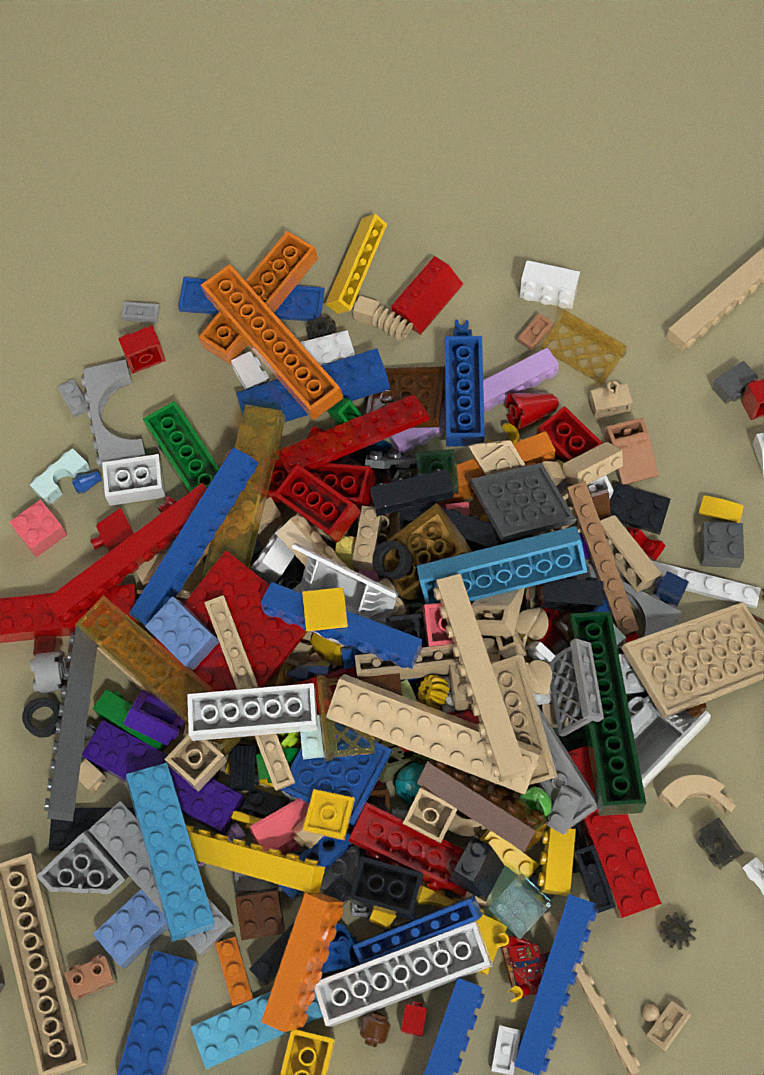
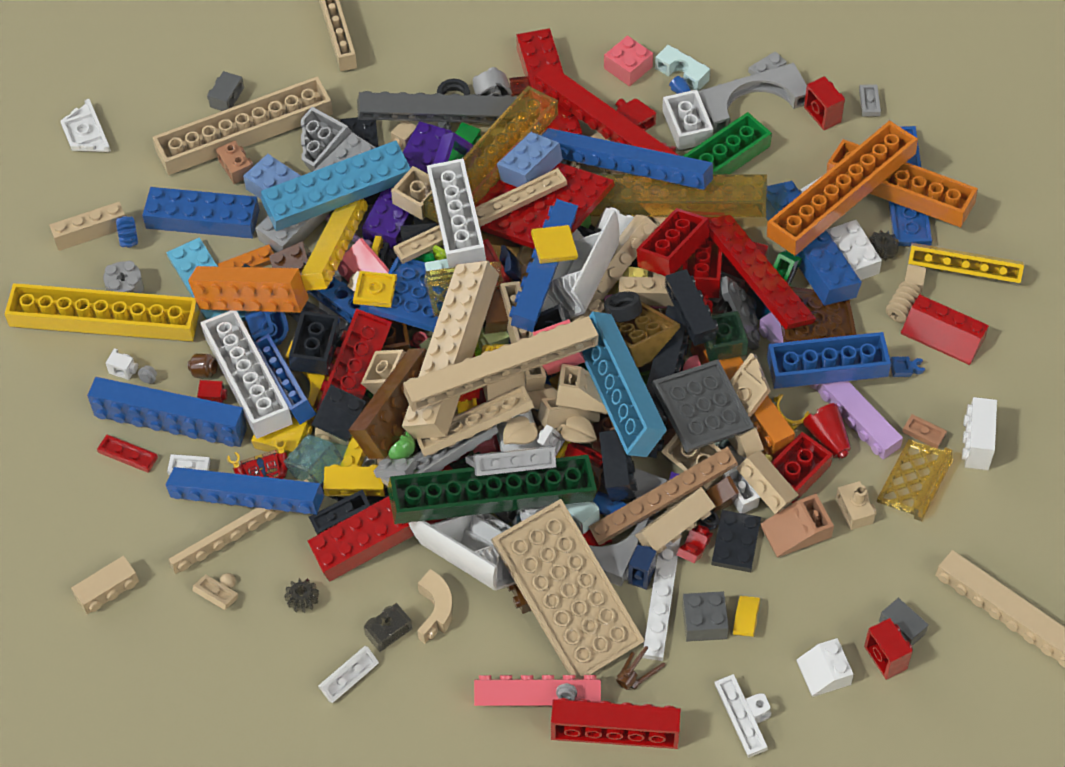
camera: 80 degrees right, 10 degrees down
clear red hinge [506,957,538,996] -> none

